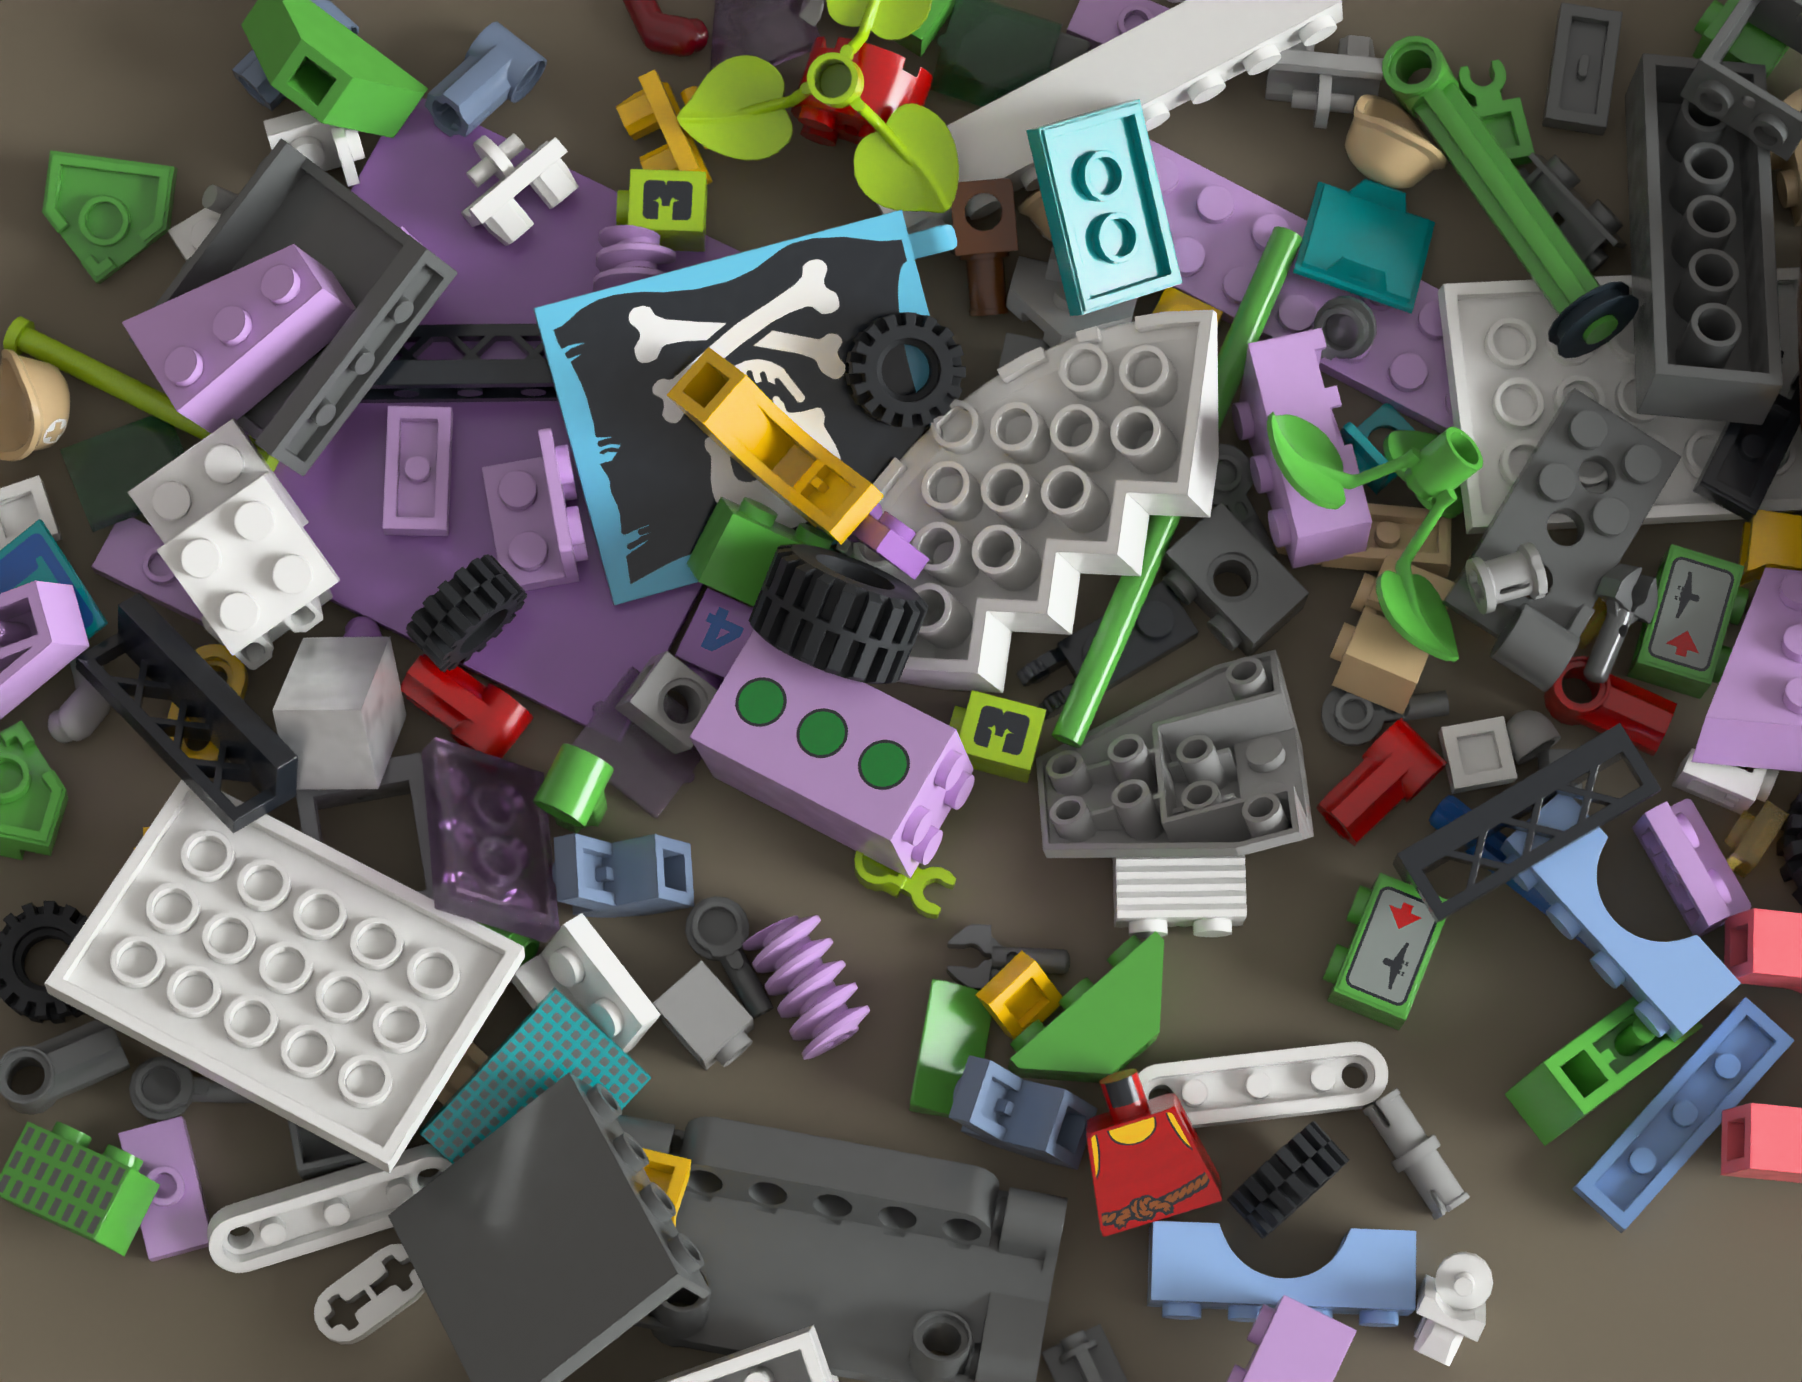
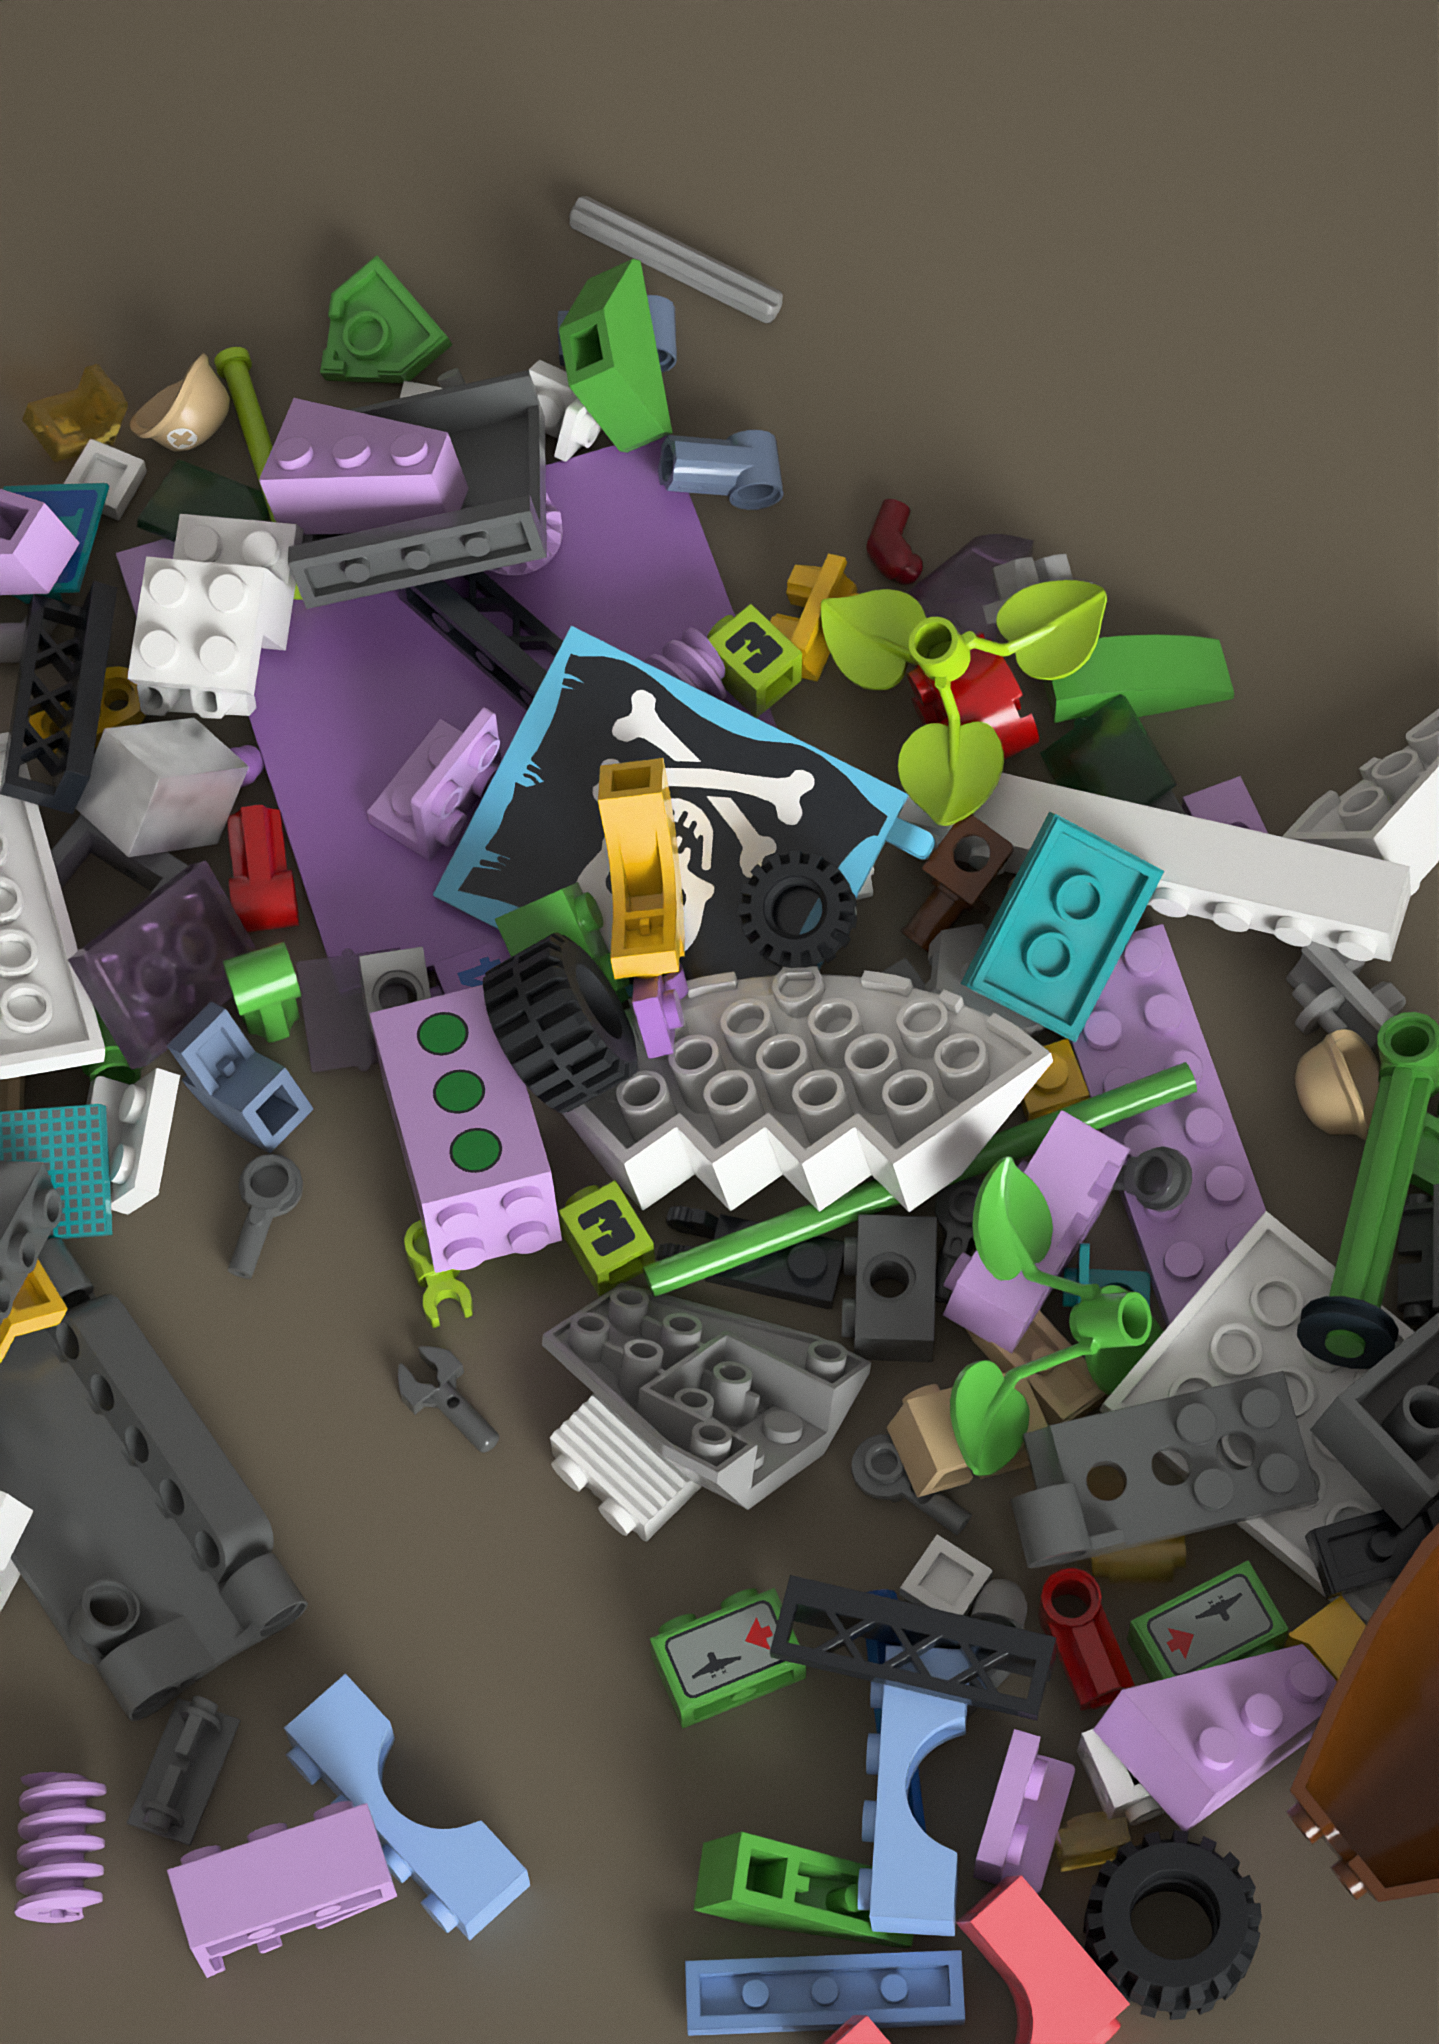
camera: 50 degrees right, 10 degrees down
lavender plate [383,406,453,536] -> none
black tyre [406,554,527,672] -> none
white hips [461,133,579,246] -> none
light grey brick [652,960,754,1070] -> none
lavender piece [742,915,870,1060] -> none
bright green slope [909,978,992,1118] -> none
sand blue brick [949,1055,1098,1170] -> none
yellow plate [976,950,1062,1040] -> none
bright green slope [1008,931,1164,1083] -> none
torso [1086,1069,1223,1237] -> none
white plate [1138,1041,1388,1128] -> none
black tyre [1227,1121,1350,1239] -> none
teal piece [1293,179,1435,314] -> none
red piece [1316,718,1447,847] -> none
light grey pin [1362,1088,1470,1220] -> none
white hips [1413,1252,1493,1366] -> none
light grey bush [1465,542,1548,615] -> none
dark grey bar [1583,564,1658,683] -> none

